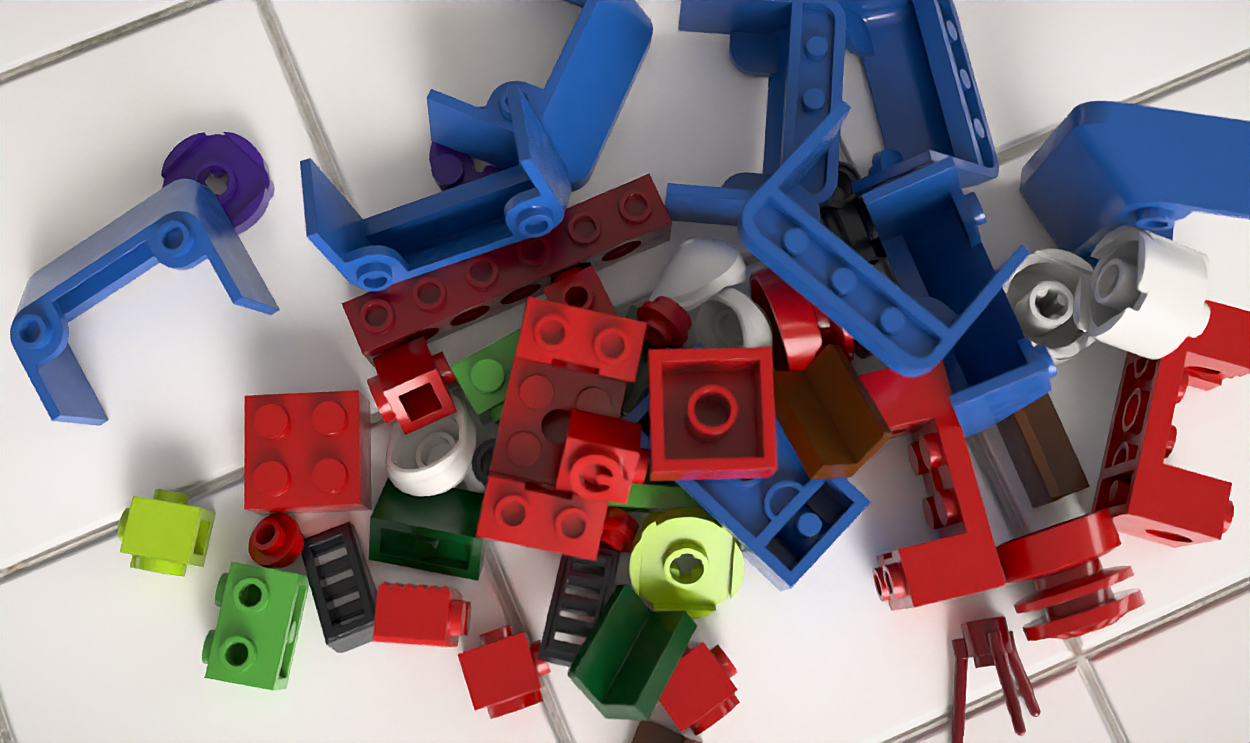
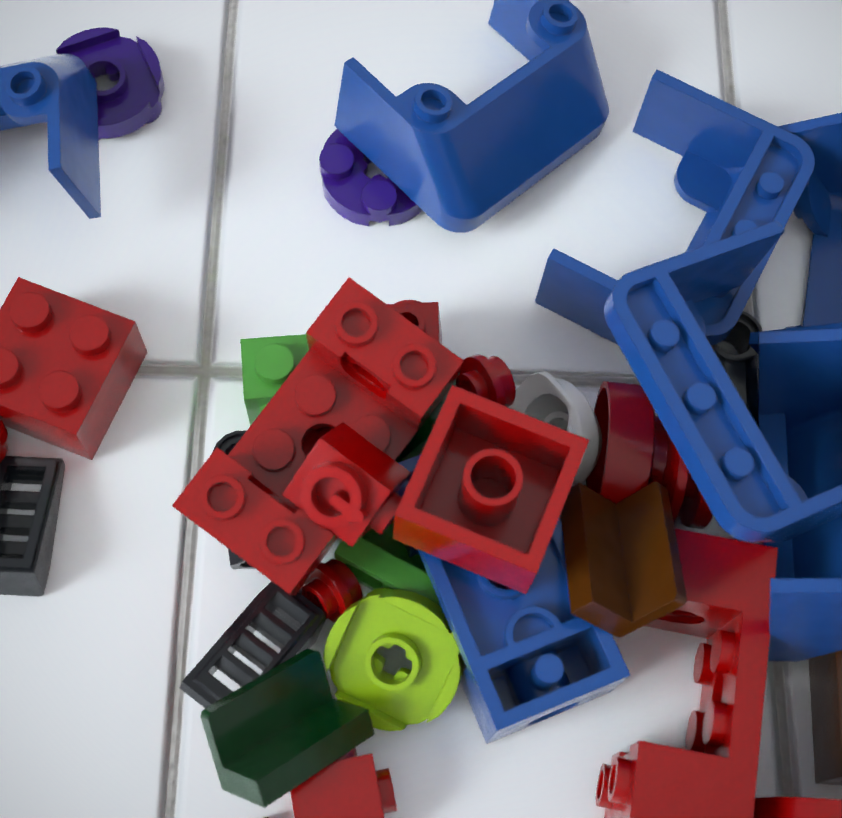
camera: 20 degrees right, 10 degrees down
blue windscreen [300,83,572,291] -> none
dark red brick [342,173,672,367] -> none
red brick [367,336,457,435] -> none
dark green panel [368,477,486,581] -> none
red brick [373,581,471,647] -> none
white hat [386,395,477,496] -> none
red brick [457,625,551,719] -> none
white hat [649,236,747,312] -> none

